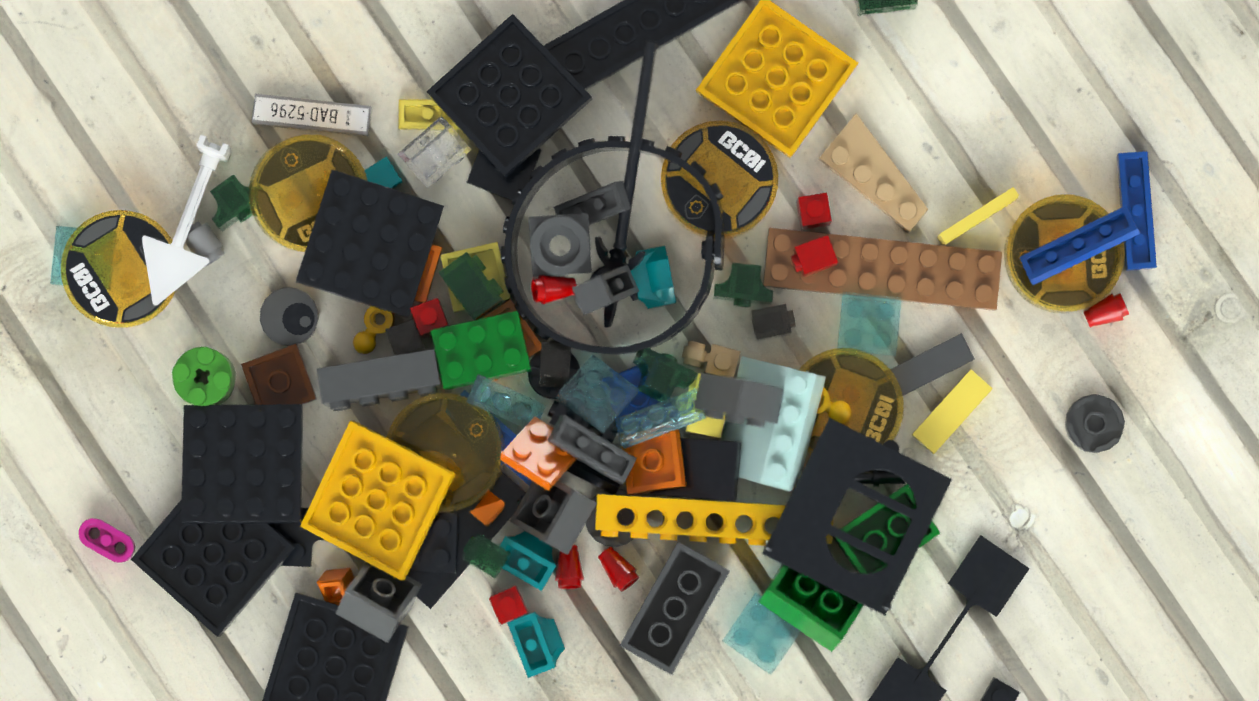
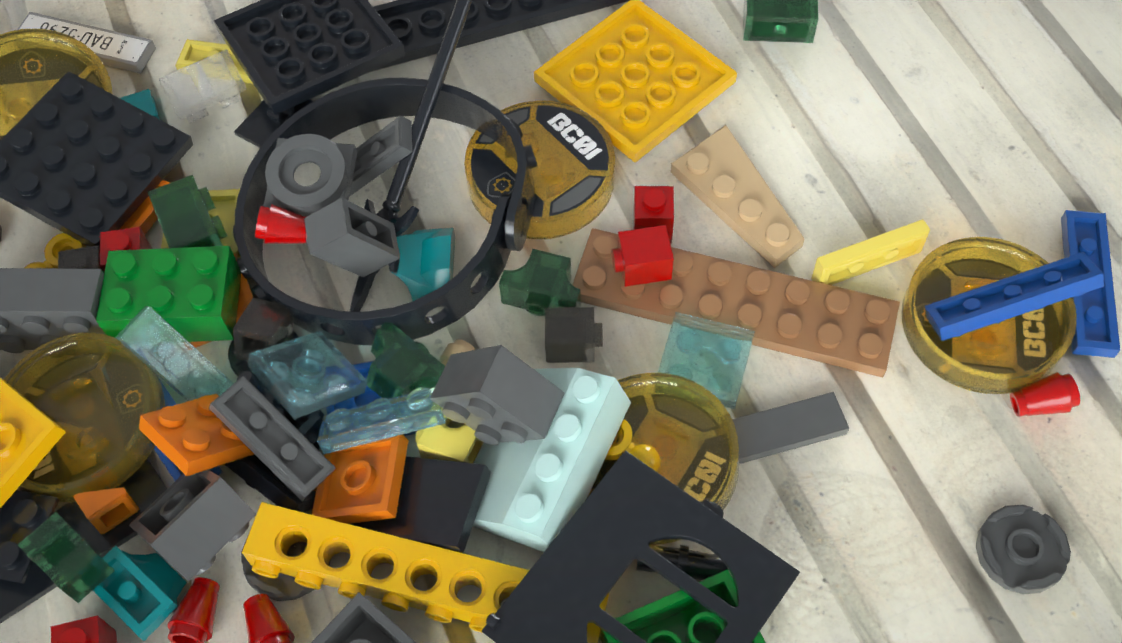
camera: 10 degrees right, 25 degrees down
light yellow tile [912,369,993,454] -> none

